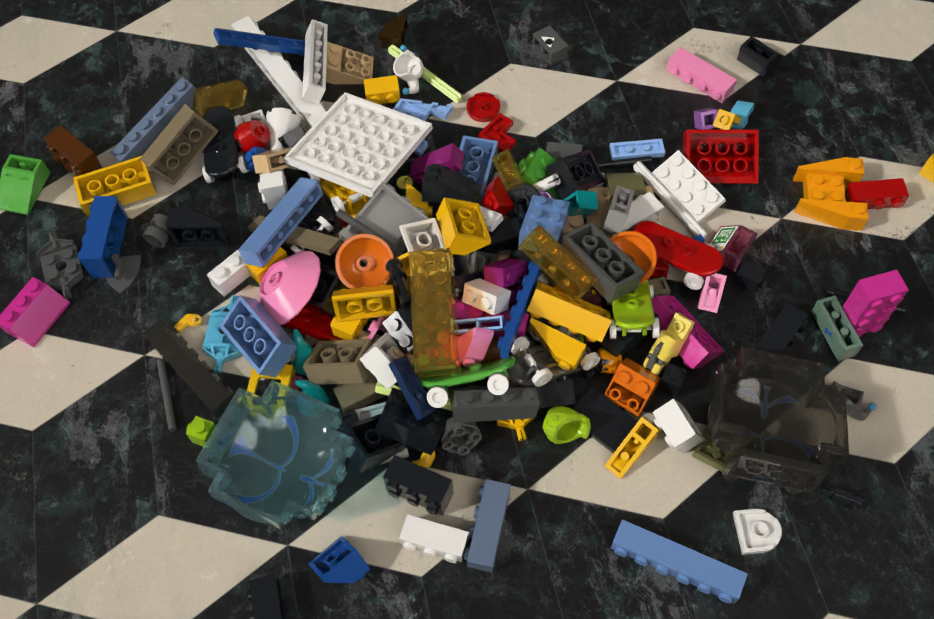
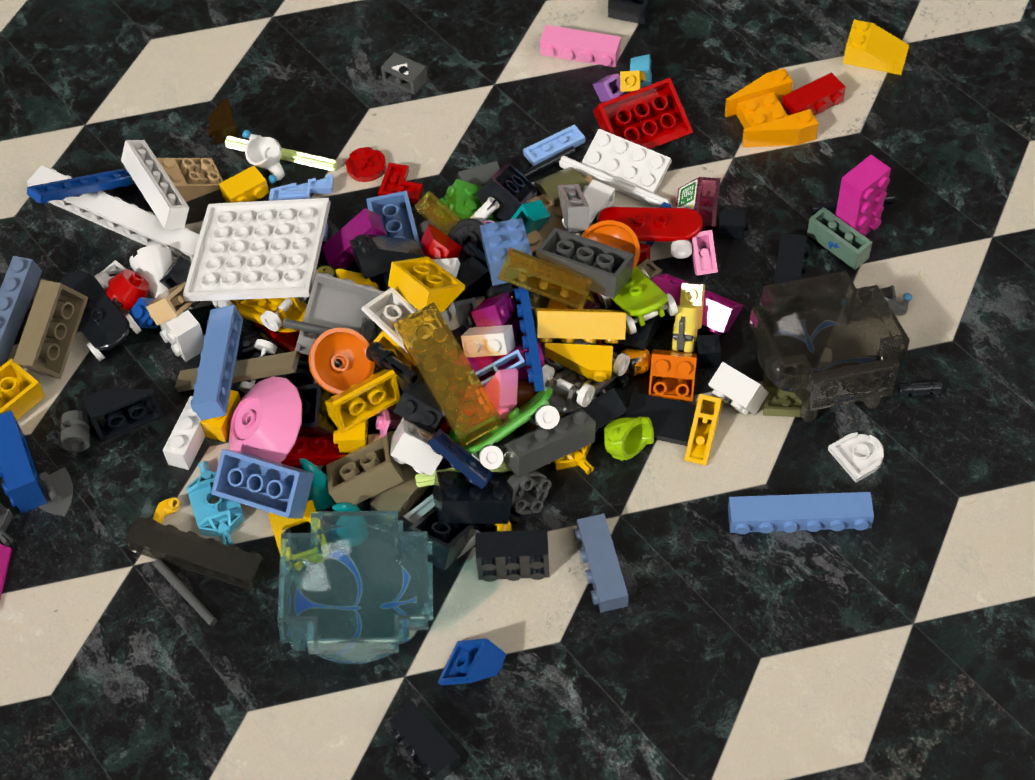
camera: 25 degrees left, 5 degrees down
lime brick [186,416,220,449] -> none
clear yellow brick [193,79,248,116] -> none
white brick [399,514,469,563] -> none

